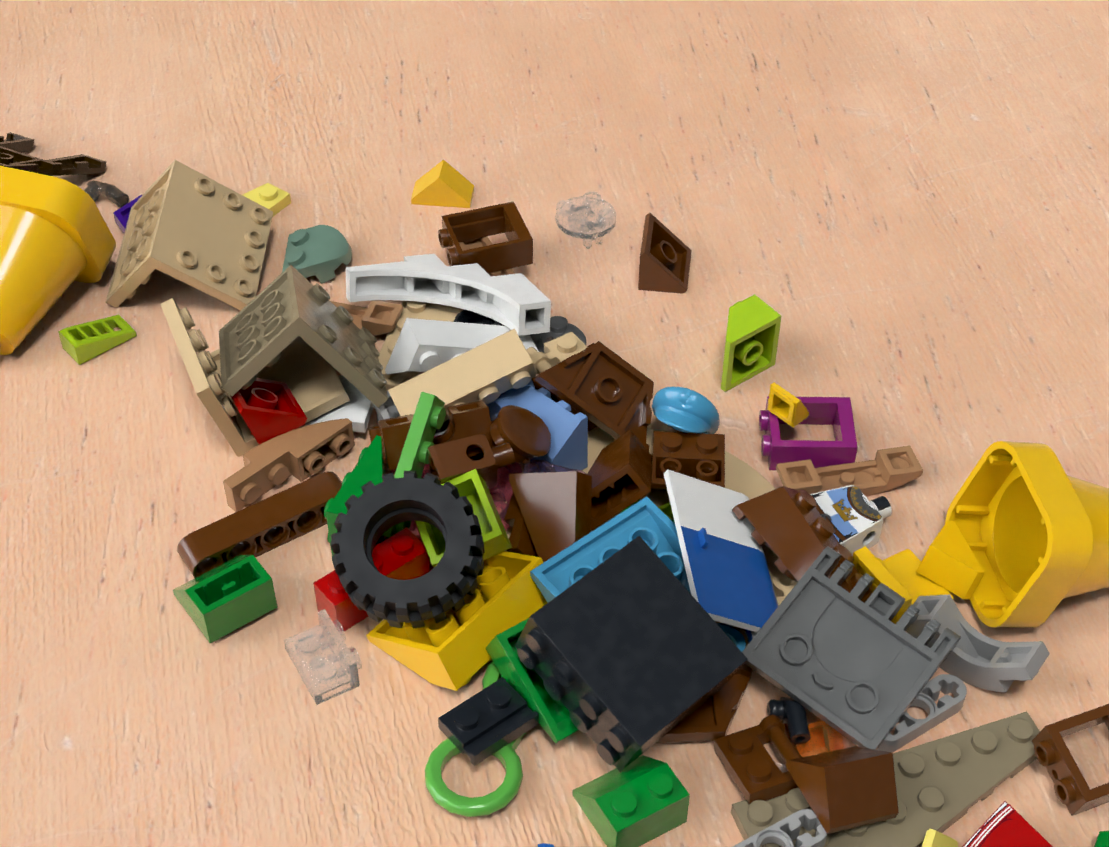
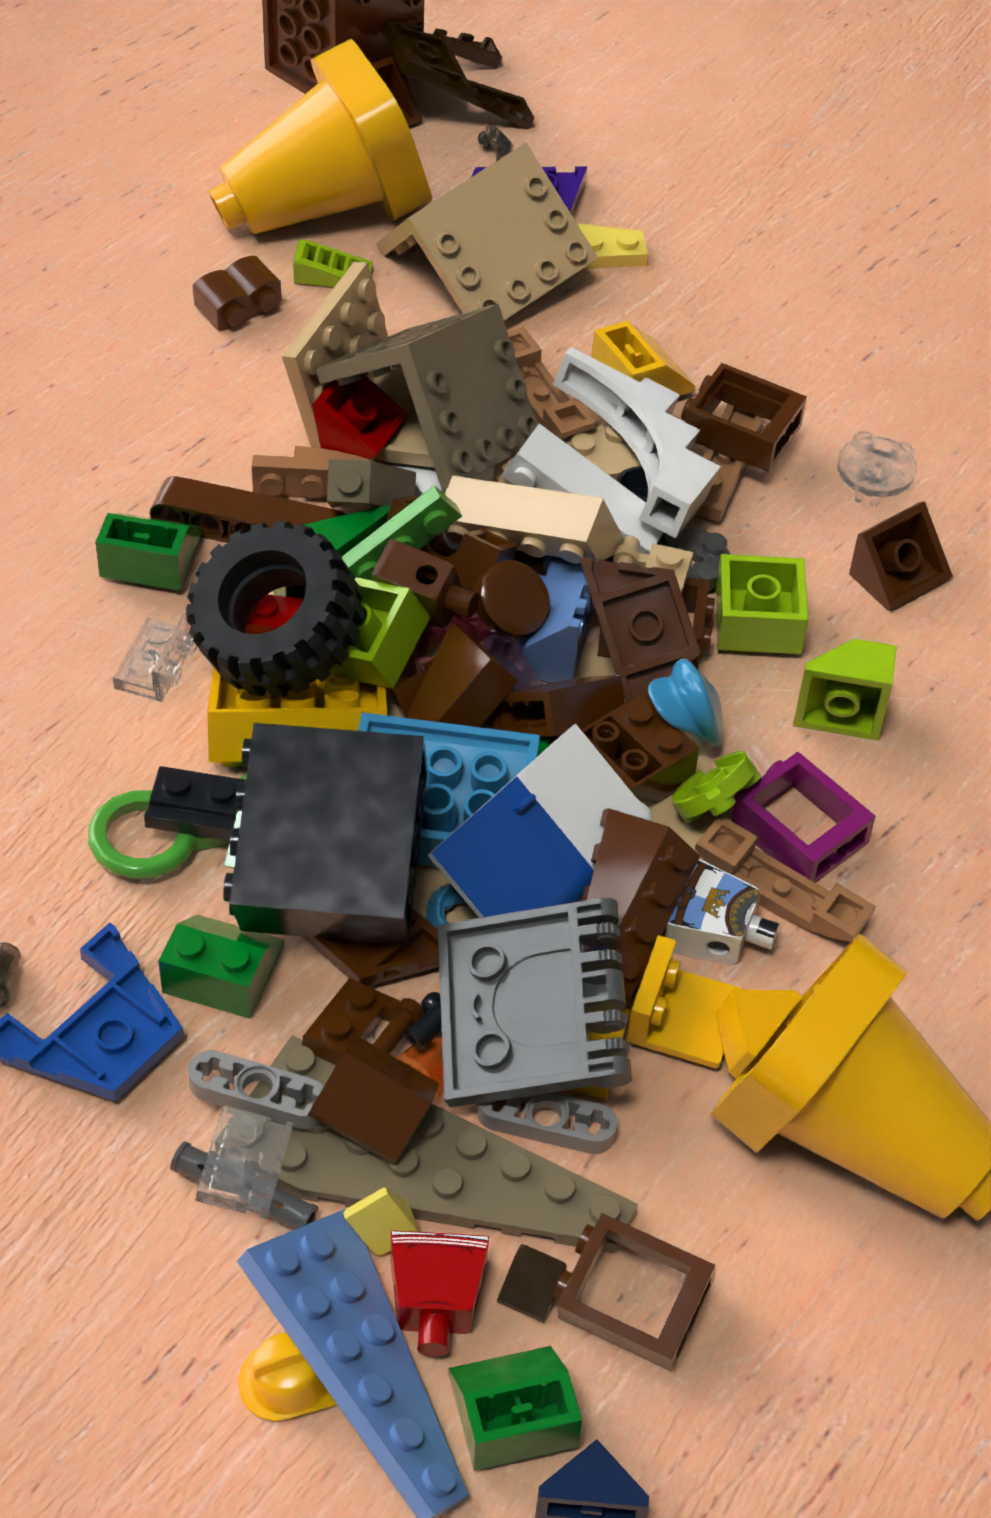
camera: 45 degrees right, 5 degrees up
sand green slope [282,225,352,284] -> none
yellow slope [411,159,474,208] -> none
yellow slope [767,382,809,428] -> none
light grey arch [907,594,1050,692] -> none
none -> reddish brown brick [192,256,282,331]
none -> dark tan slope [327,459,416,511]
none -> dark brown slope [497,1244,567,1323]
none -> yellow slope [591,320,695,396]
none -> lime plate [672,751,761,823]
none -> lime brick [716,554,808,654]

